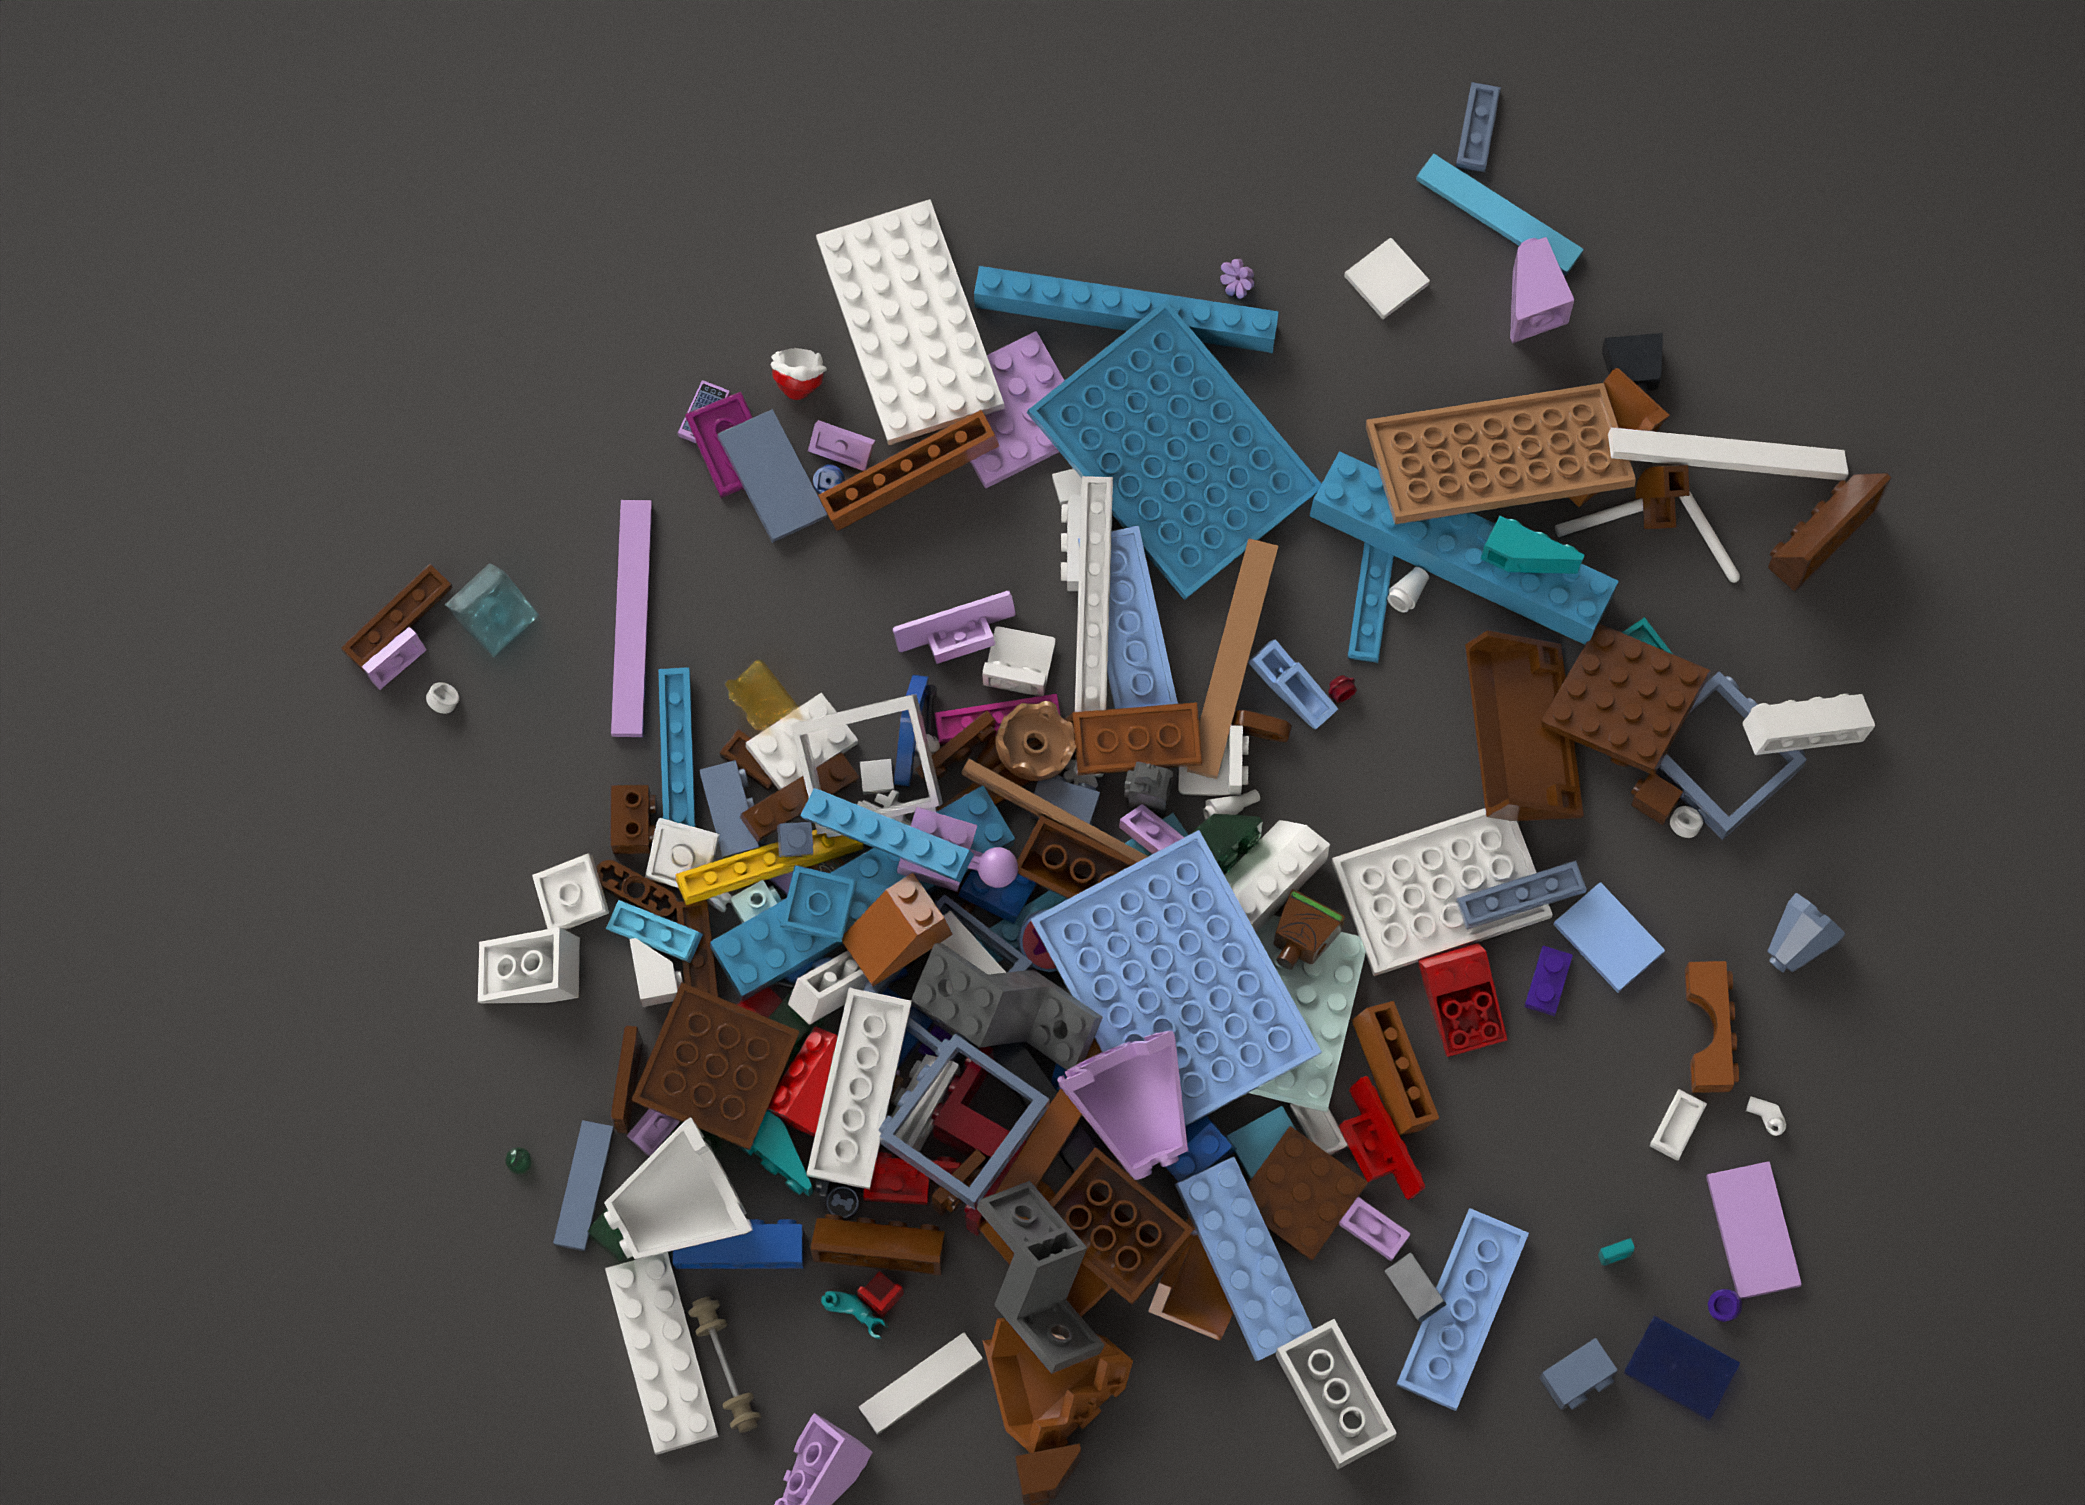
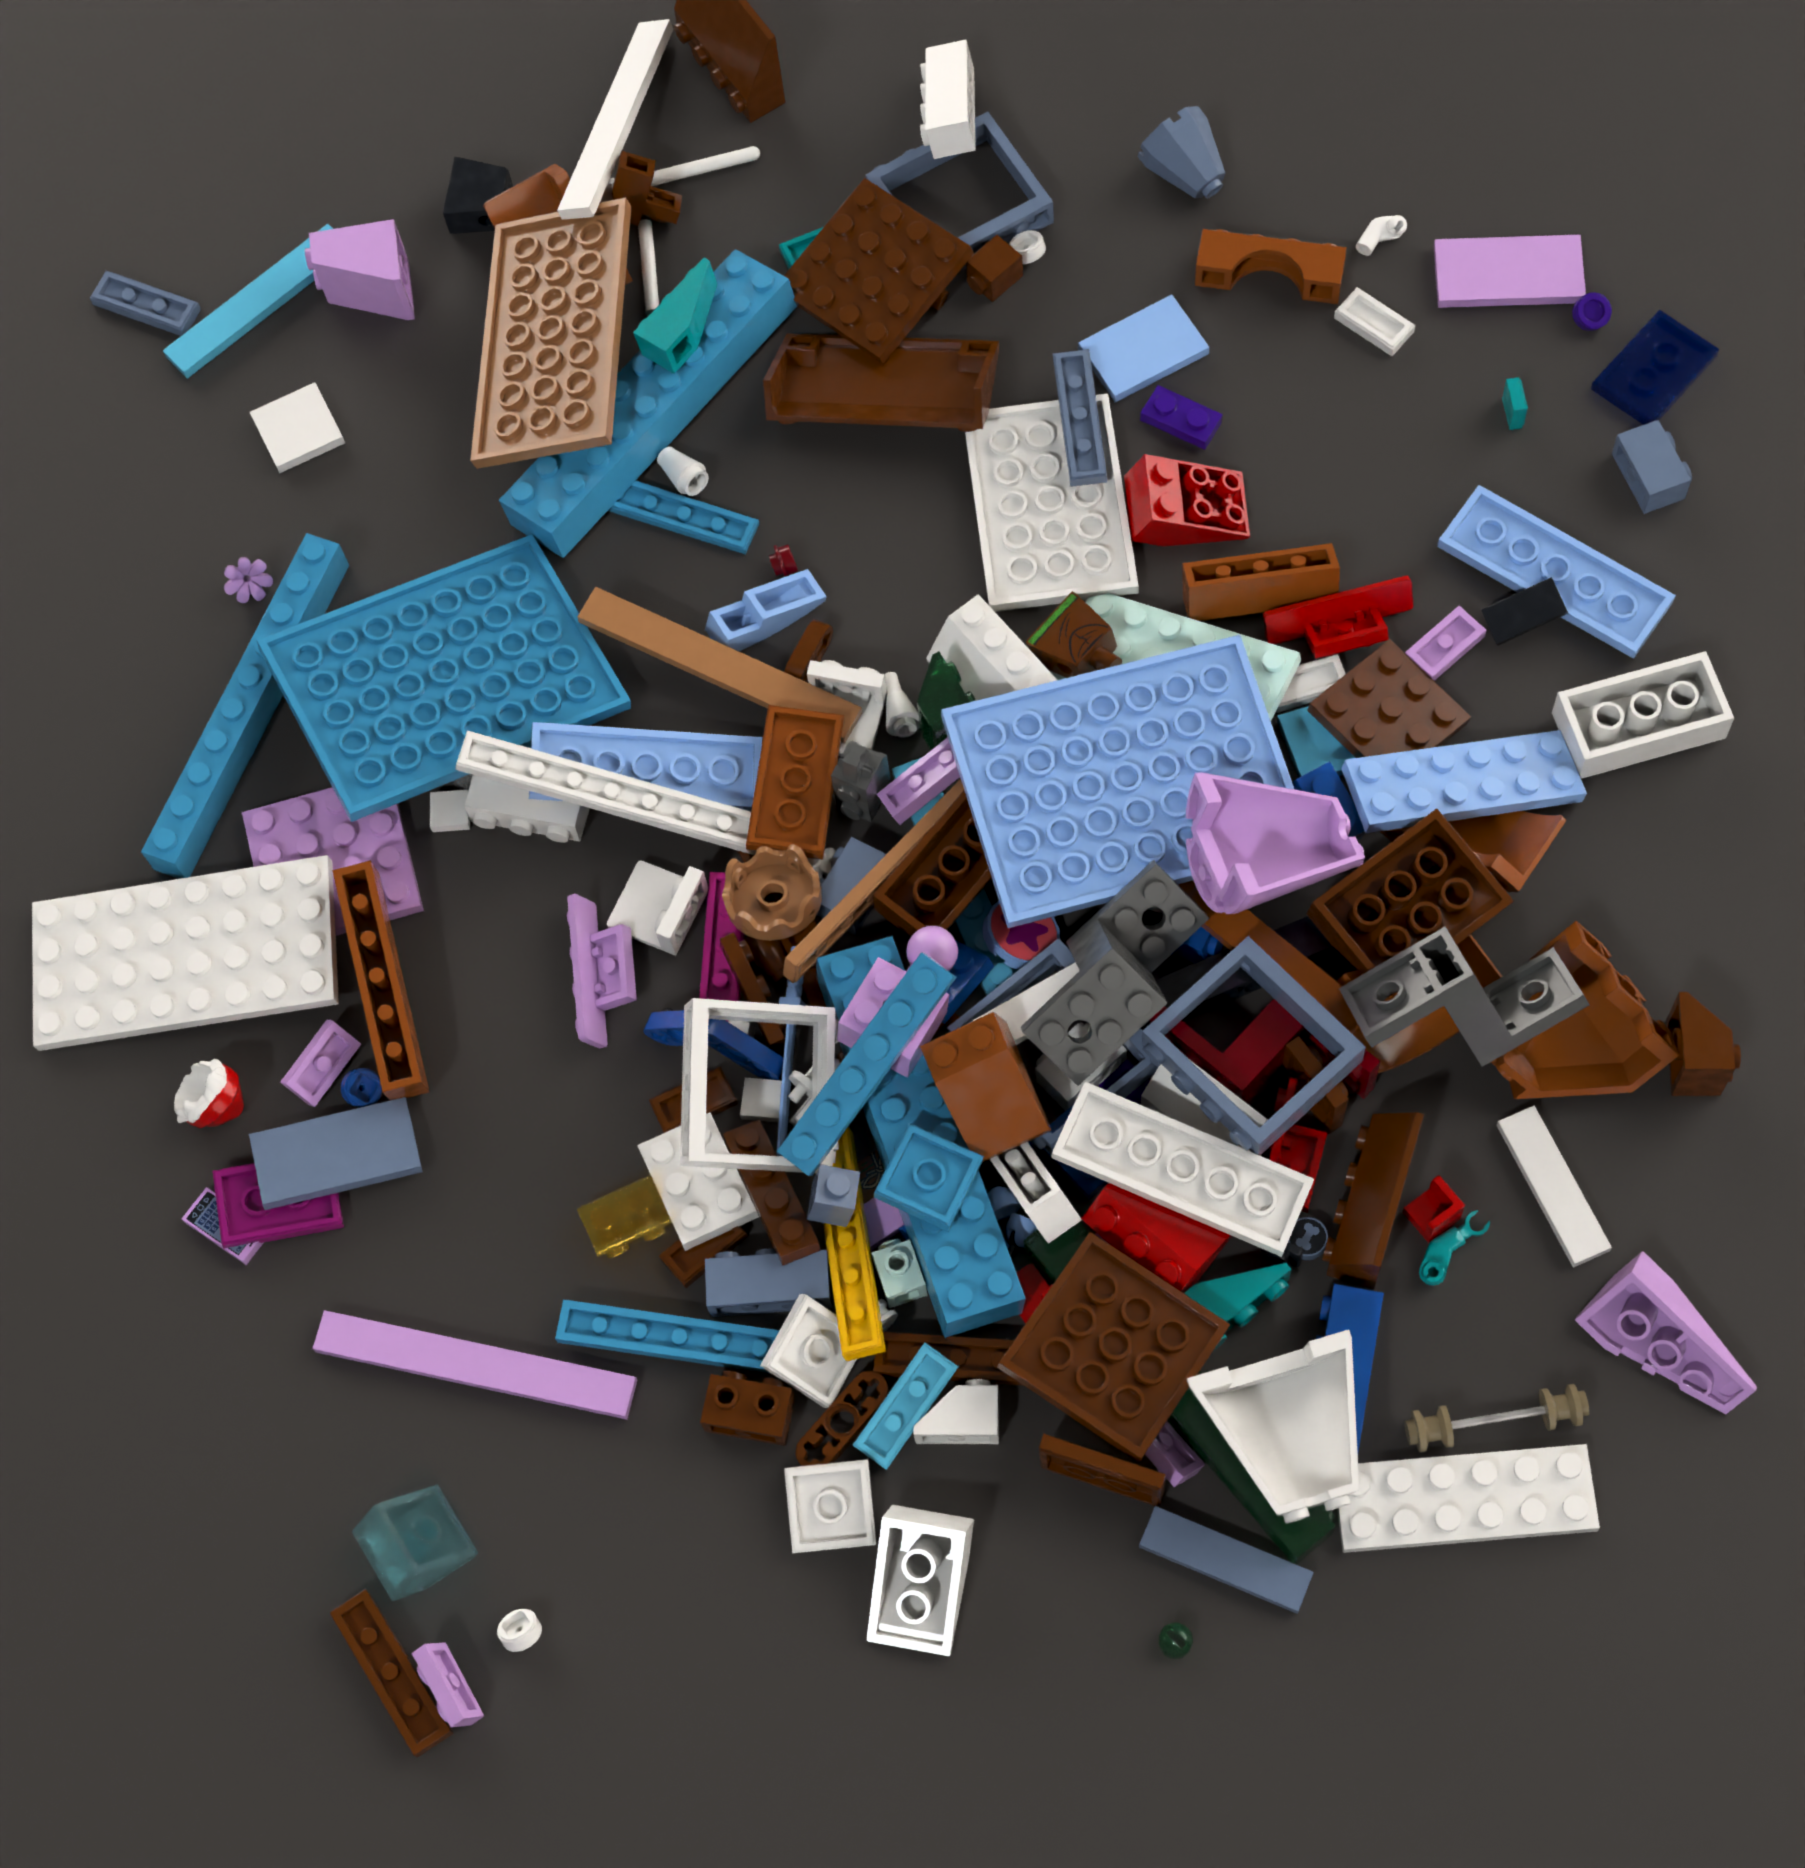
camera: 70 degrees left, 5 degrees down
none -> reddish brown tile [649,1066,738,1133]
none -> light blue sword [777,946,806,1156]

